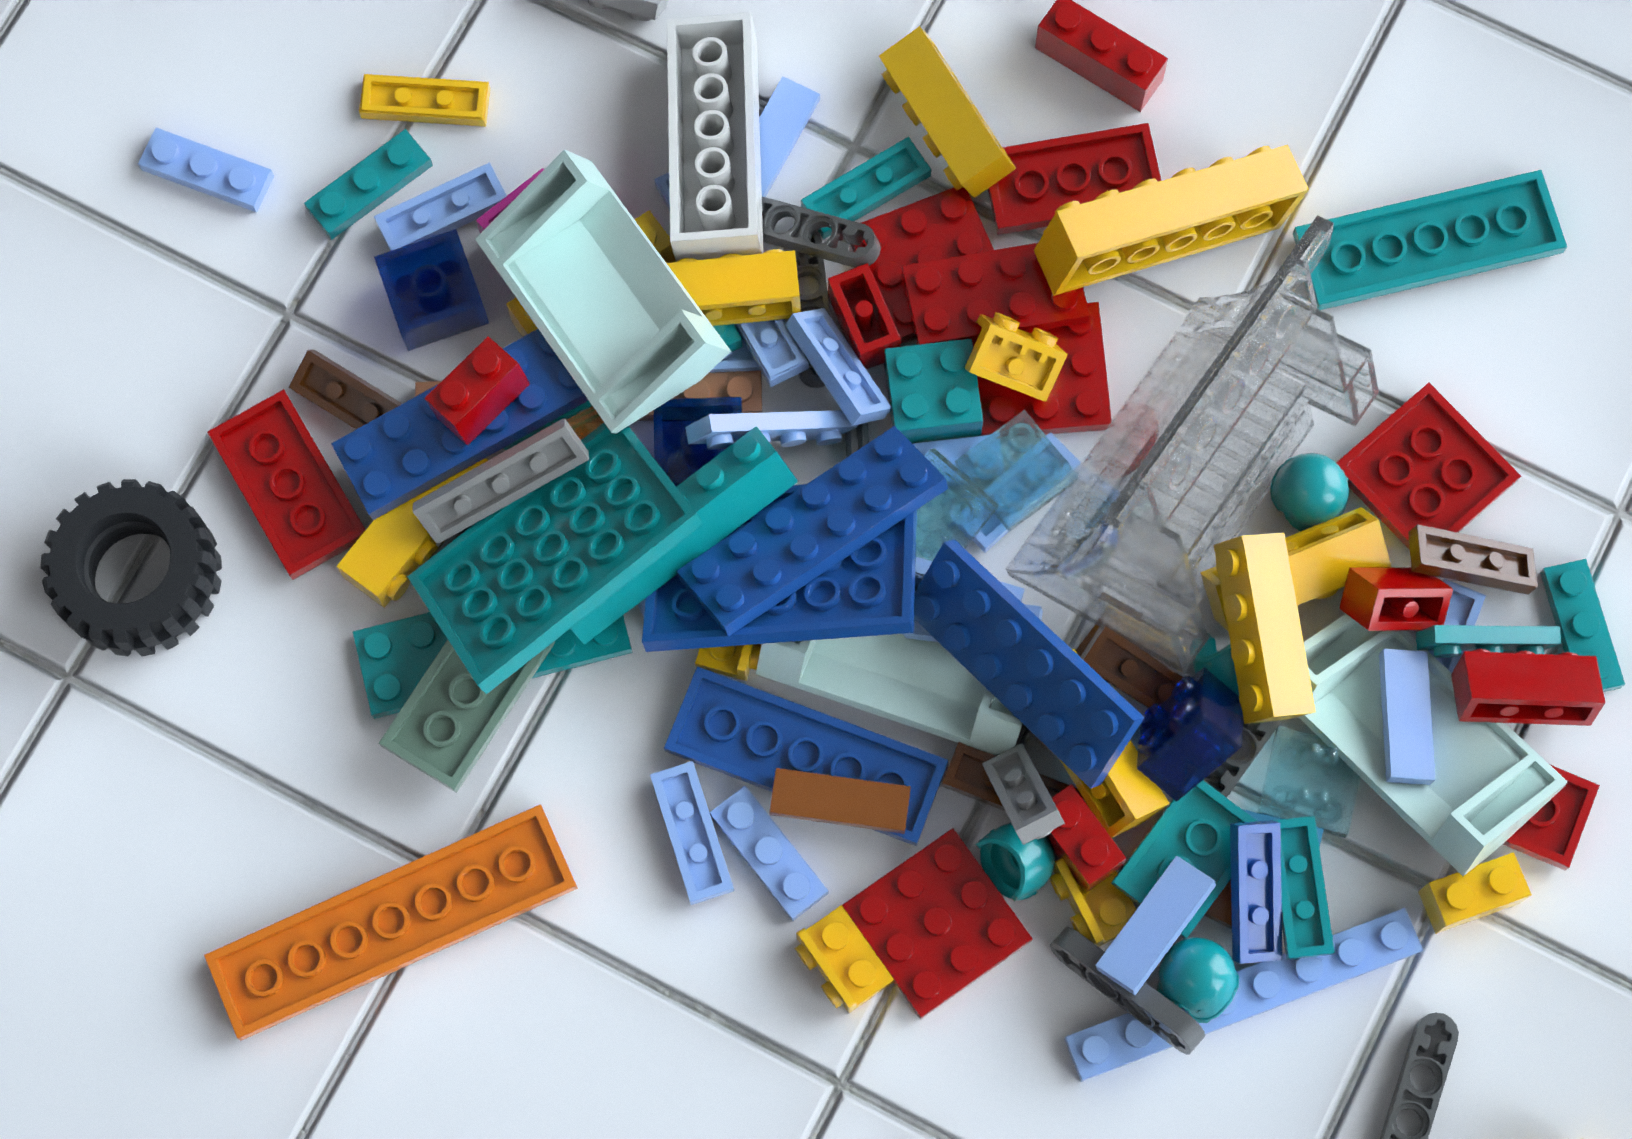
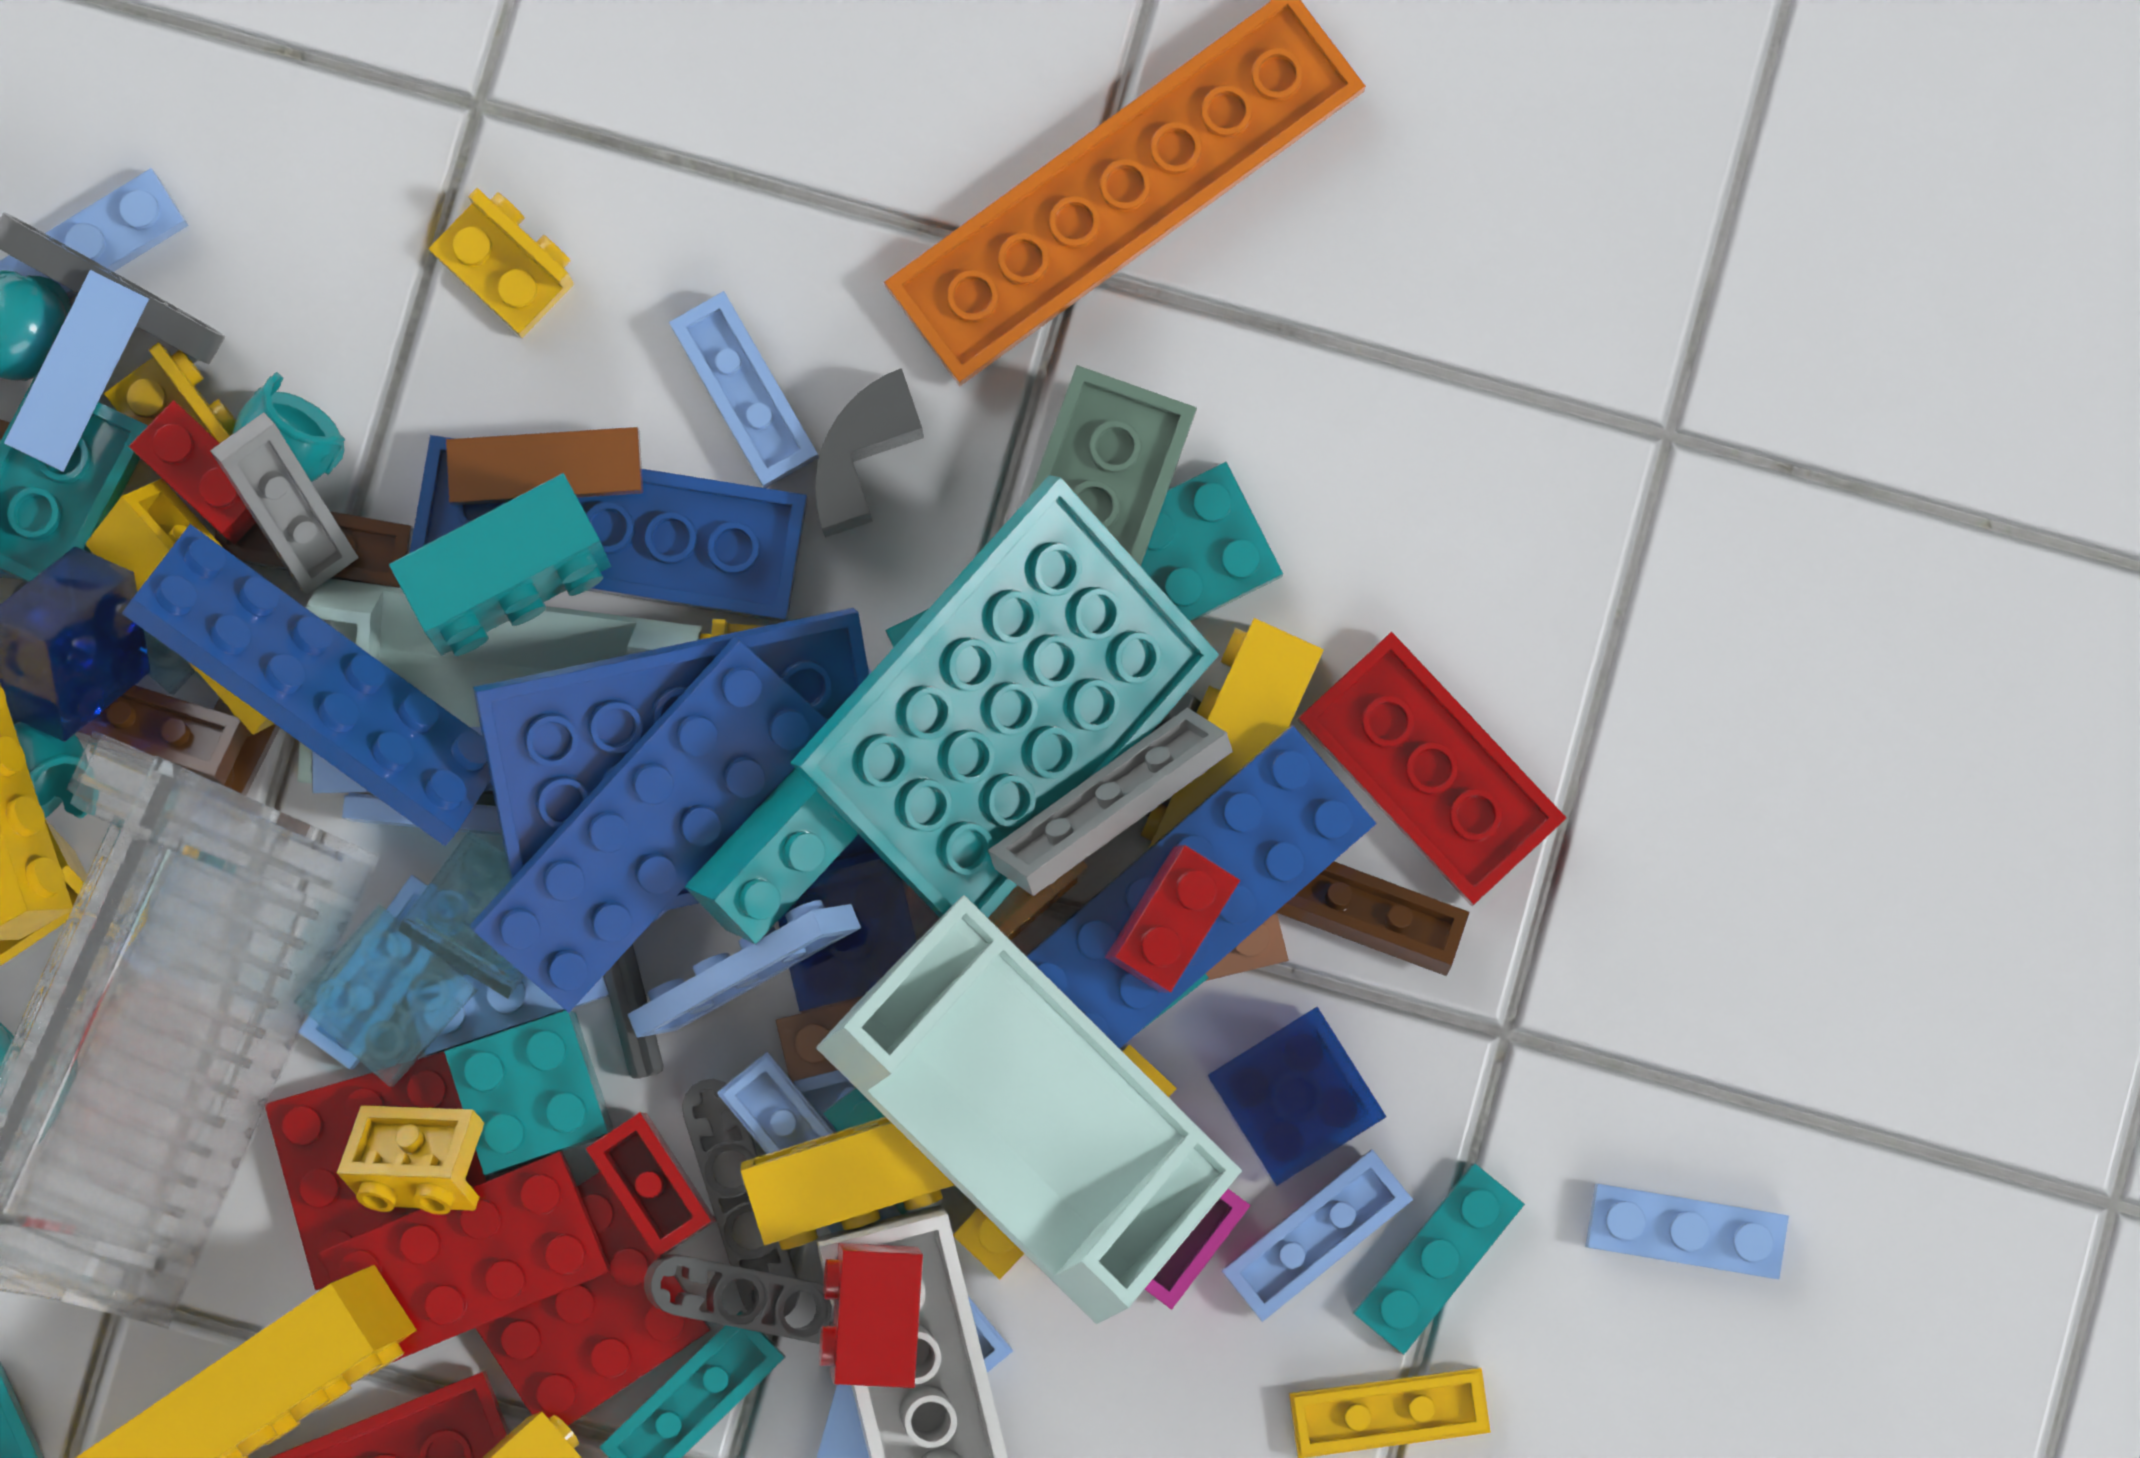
camera: 165 degrees right, 10 degrees up
black tyre [40,479,222,657] -> none
light blue plate [710,786,829,921] -> none
light blue plate [785,308,892,426] -> none
red plate [842,828,1033,1020] -> none
none -> teal brick [389,473,612,656]
none -> dark grey brick [815,368,924,538]
none -> red brick [819,1243,923,1388]

